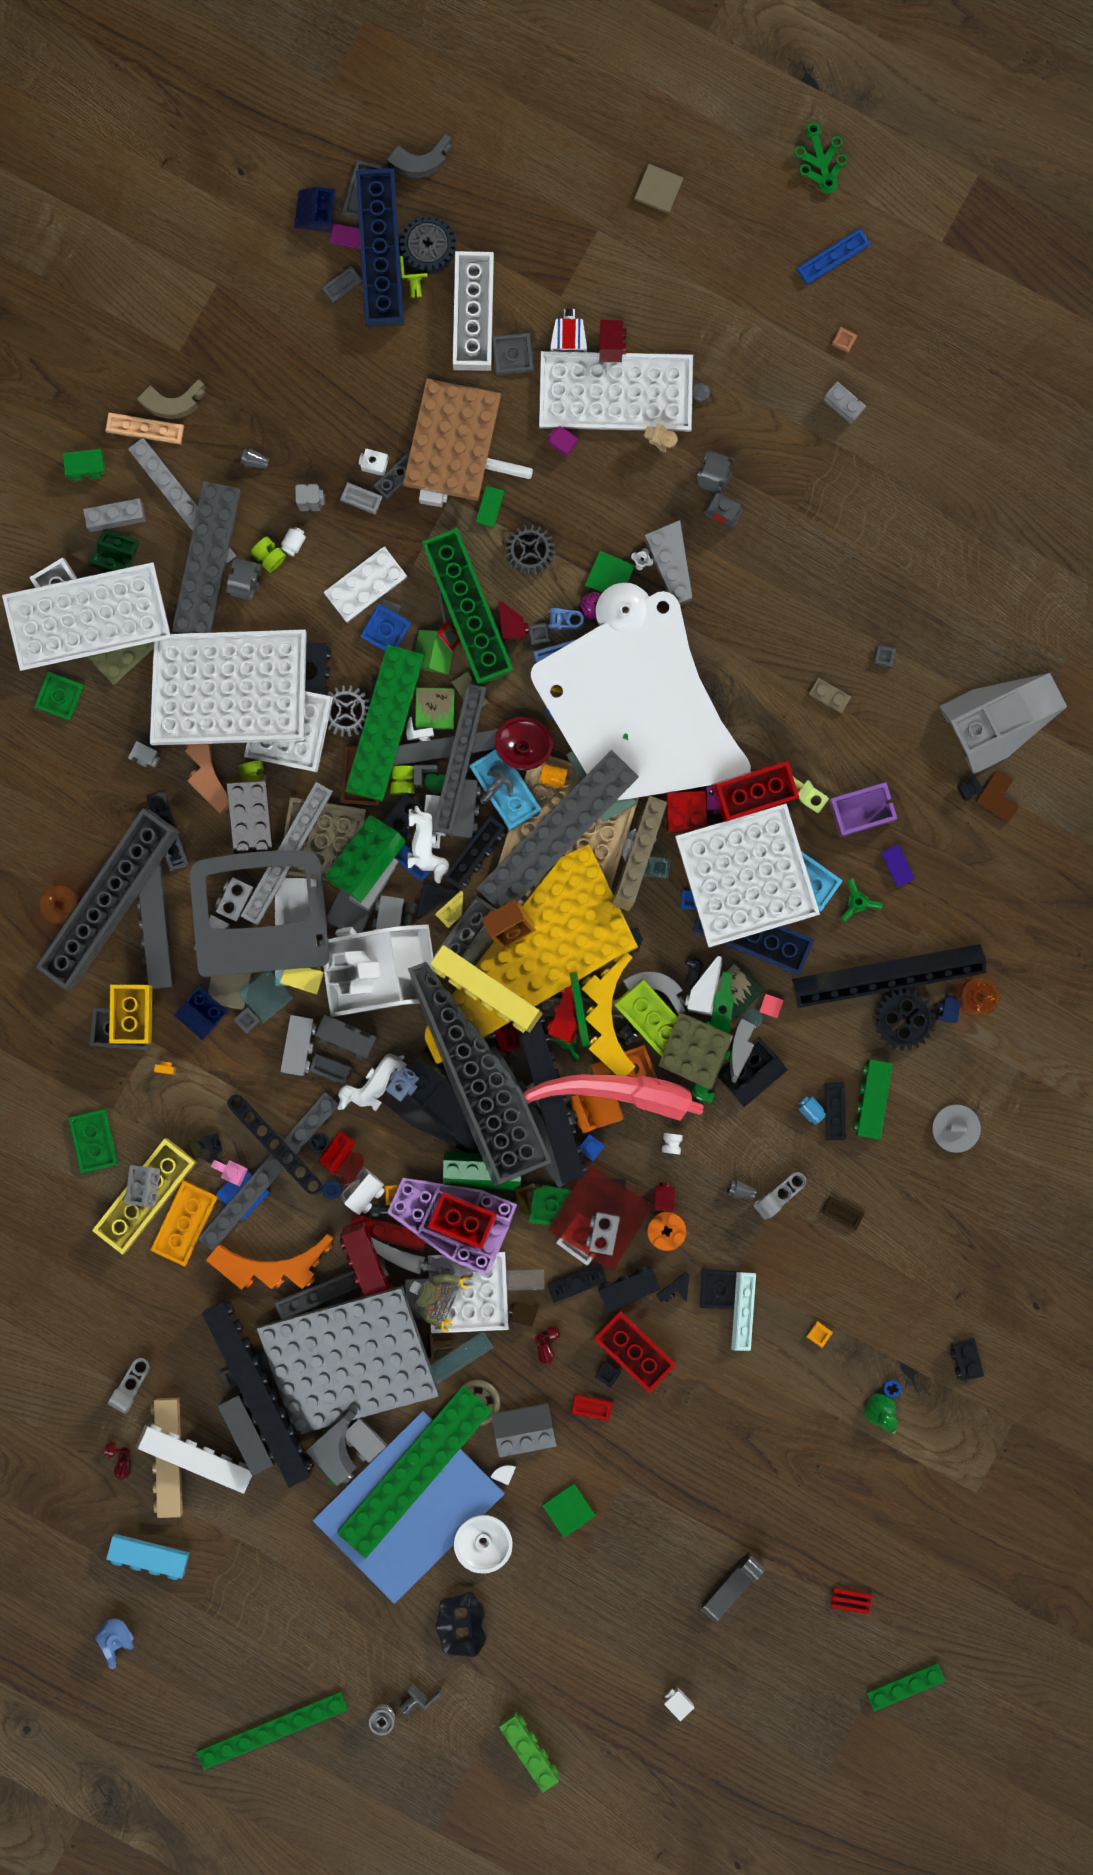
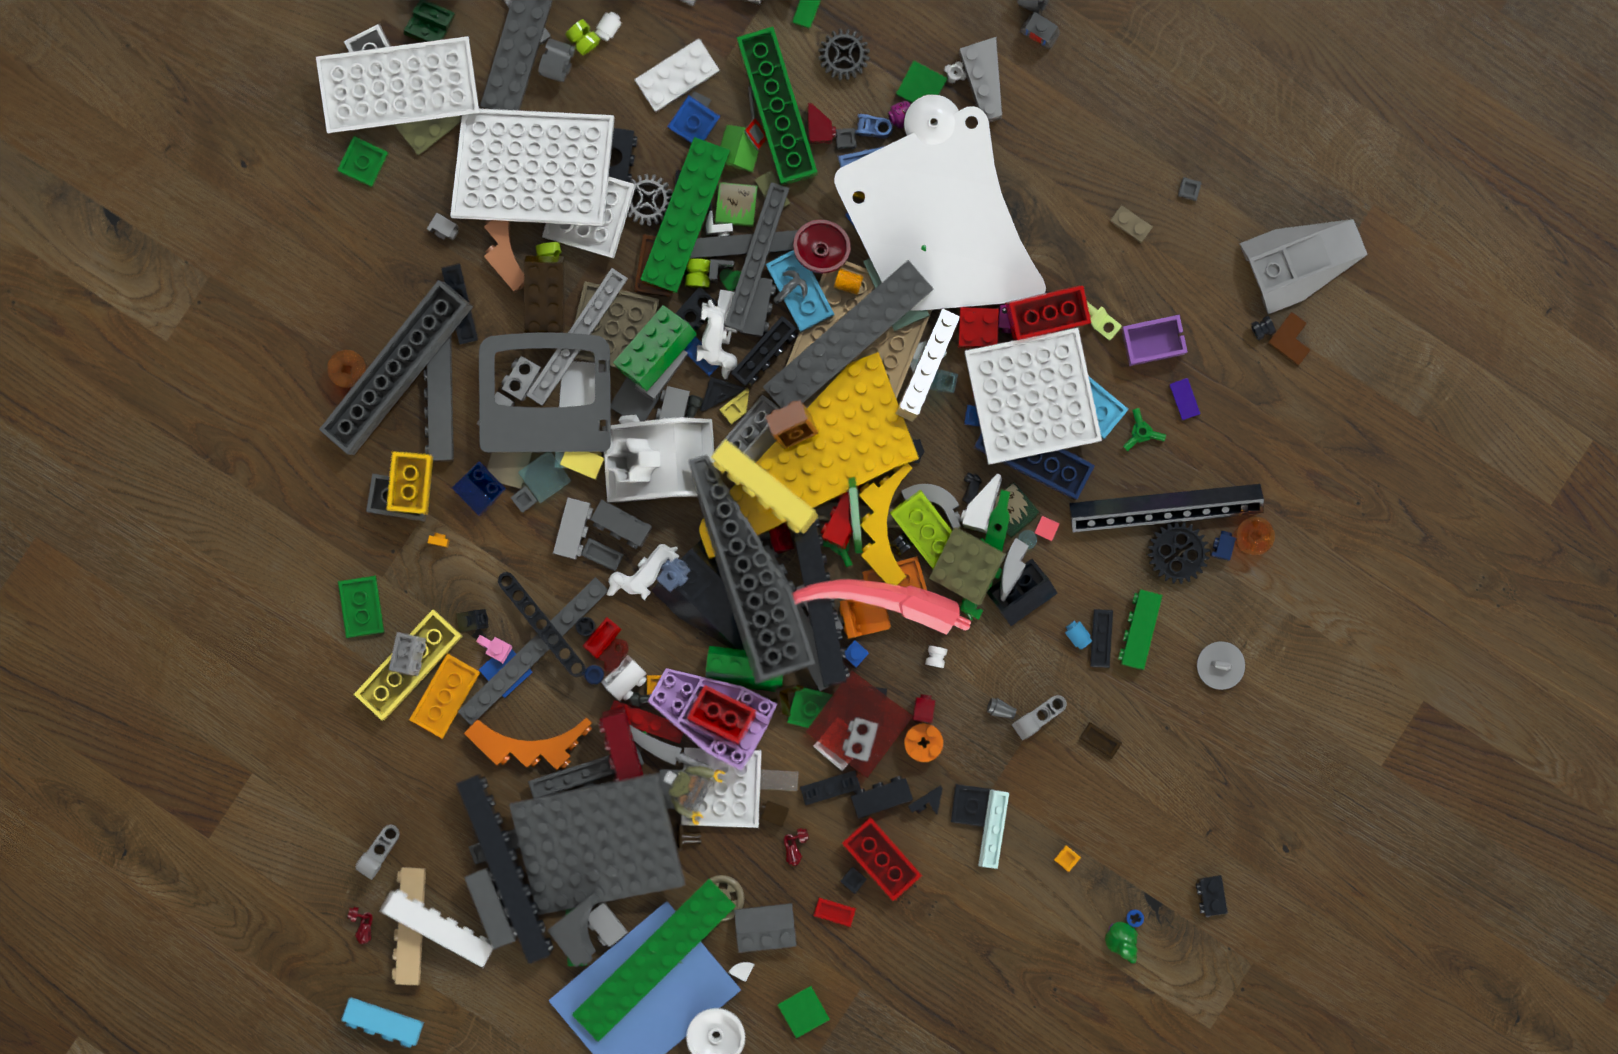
camera: 10 degrees right, 0 degrees up
clear light blue plate [430,1331,494,1384] -> none

